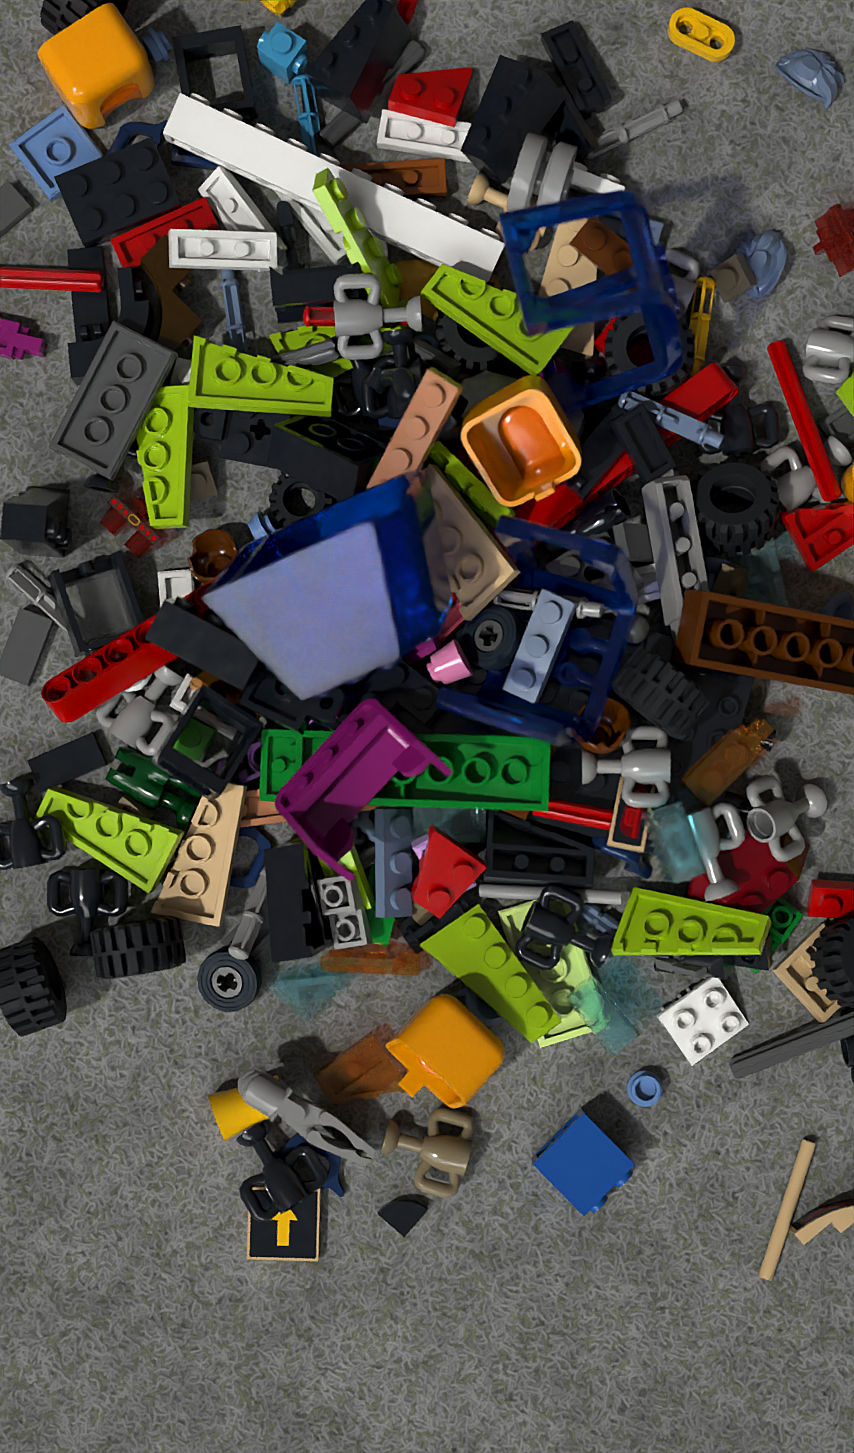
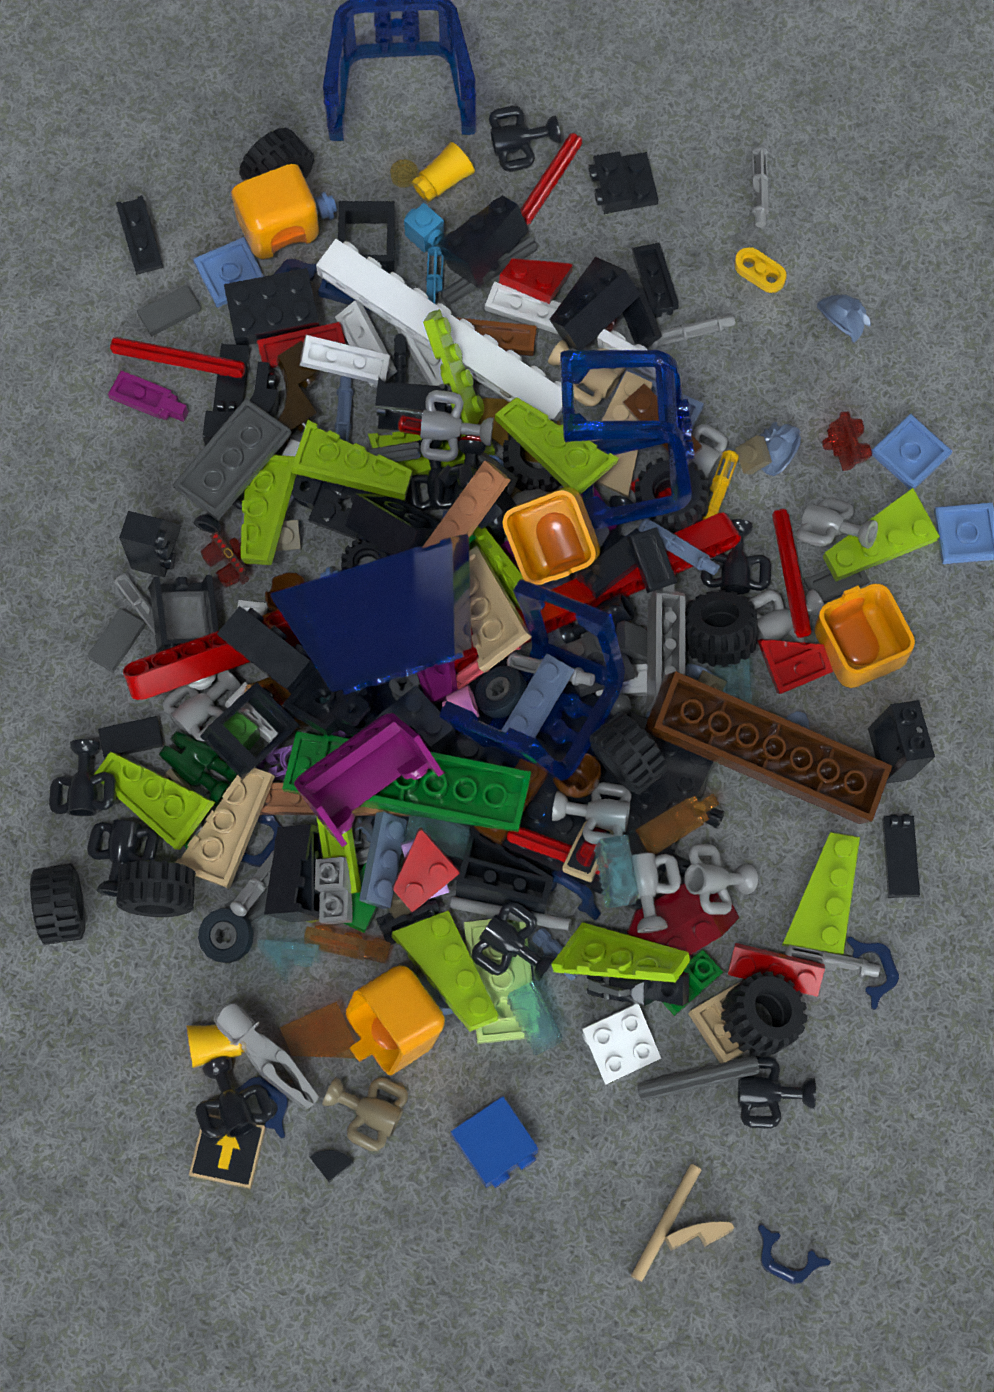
camera: 15 degrees right, 15 degrees down
light grey wheel [507,132,578,224] -> none
medium blue plate [627,1070,663,1107] -> none

